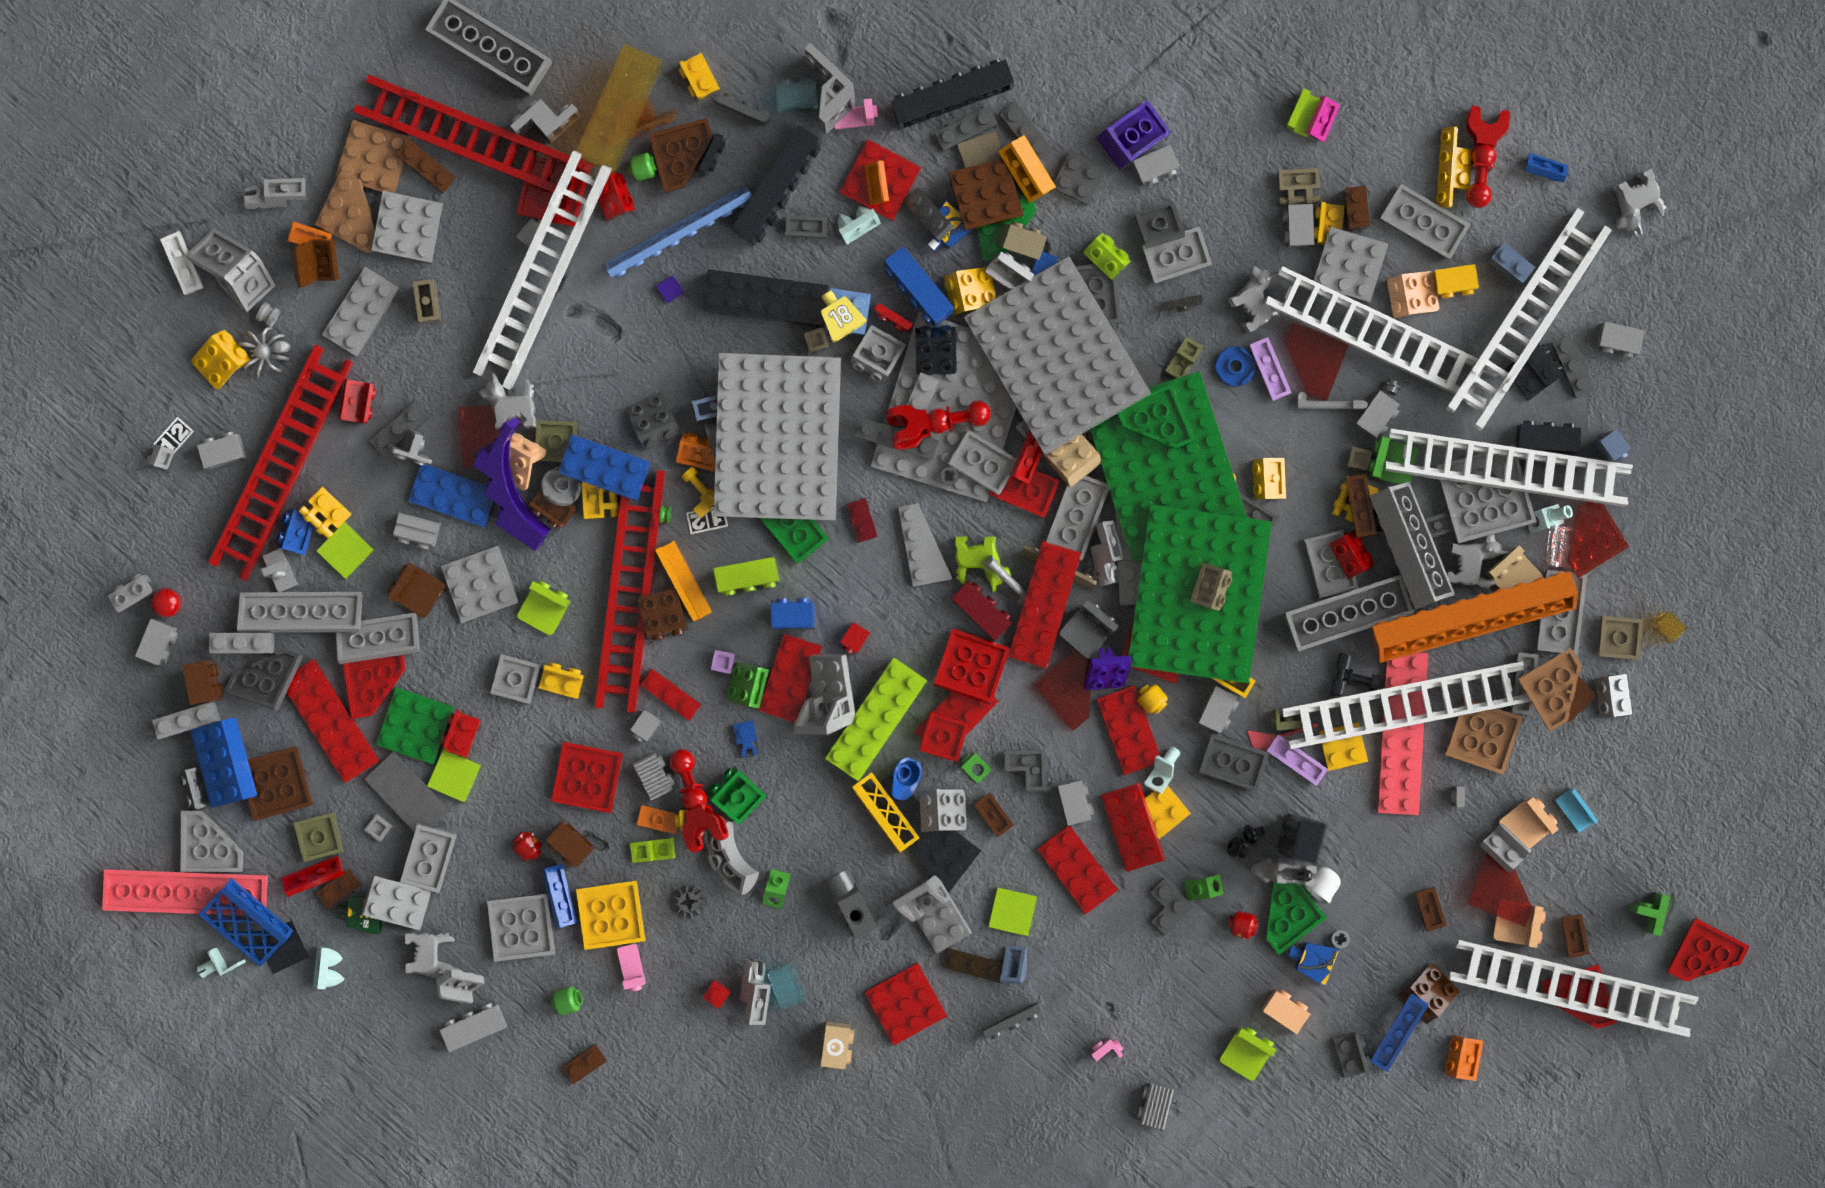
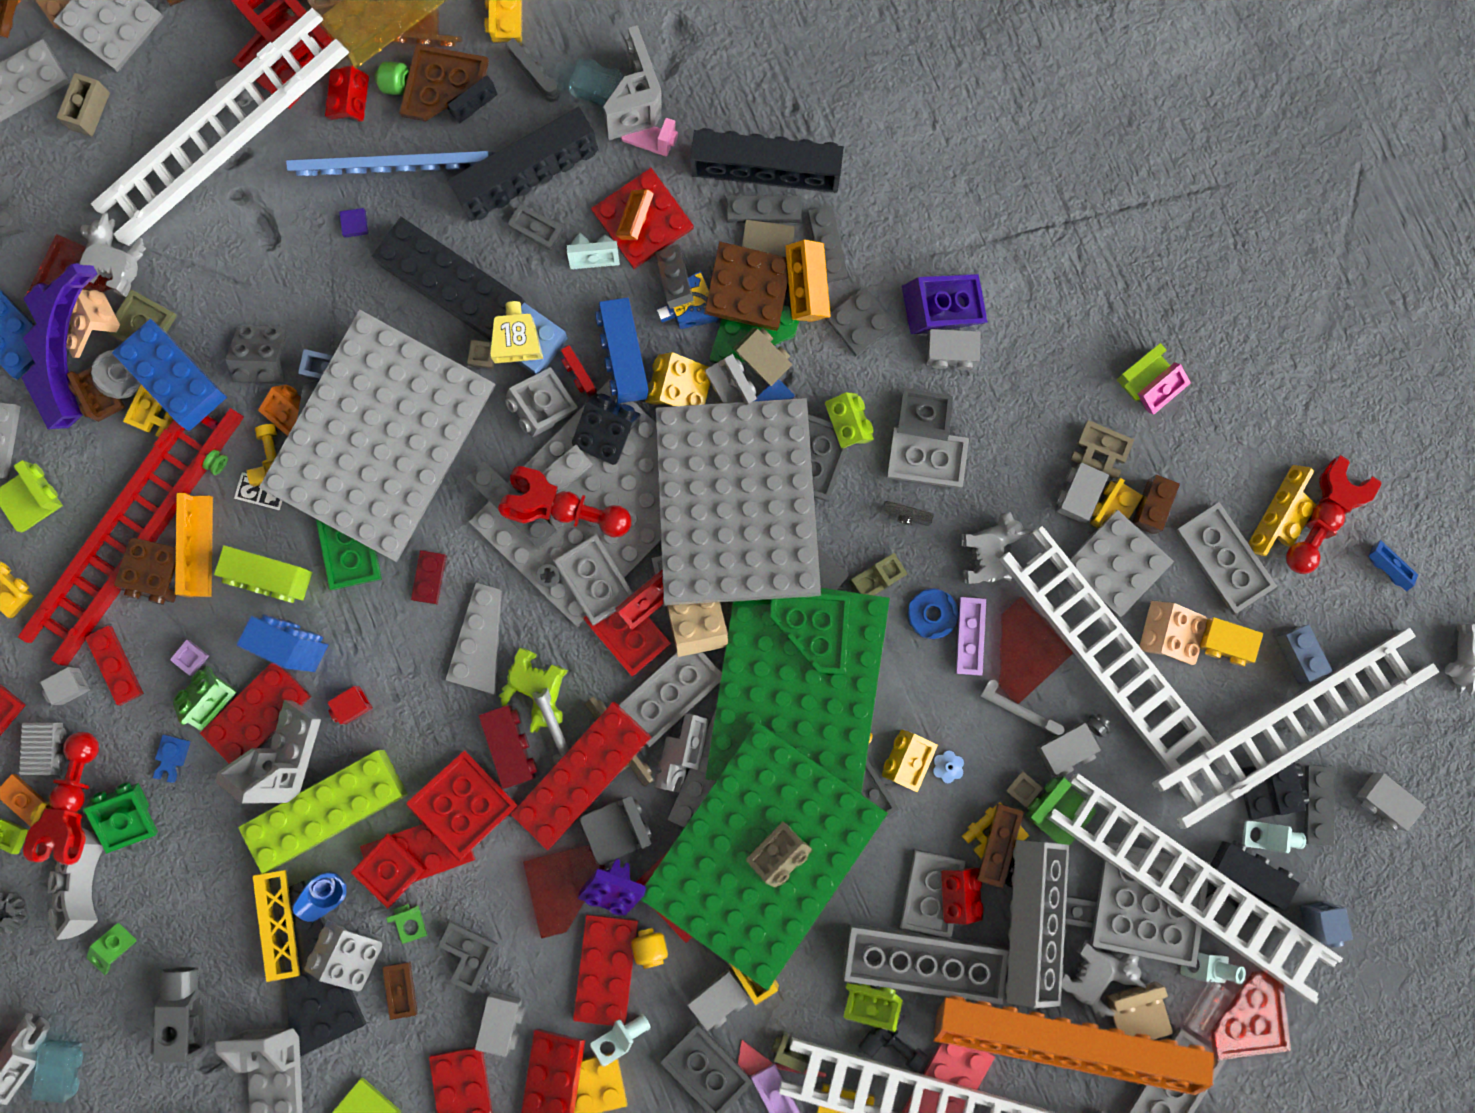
camera: 25 degrees right, 5 degrees down
none -> lime bracket [843,983,903,1031]
none -> light blue plant [933,751,964,783]
none -> light aqua bracket [1242,820,1306,853]

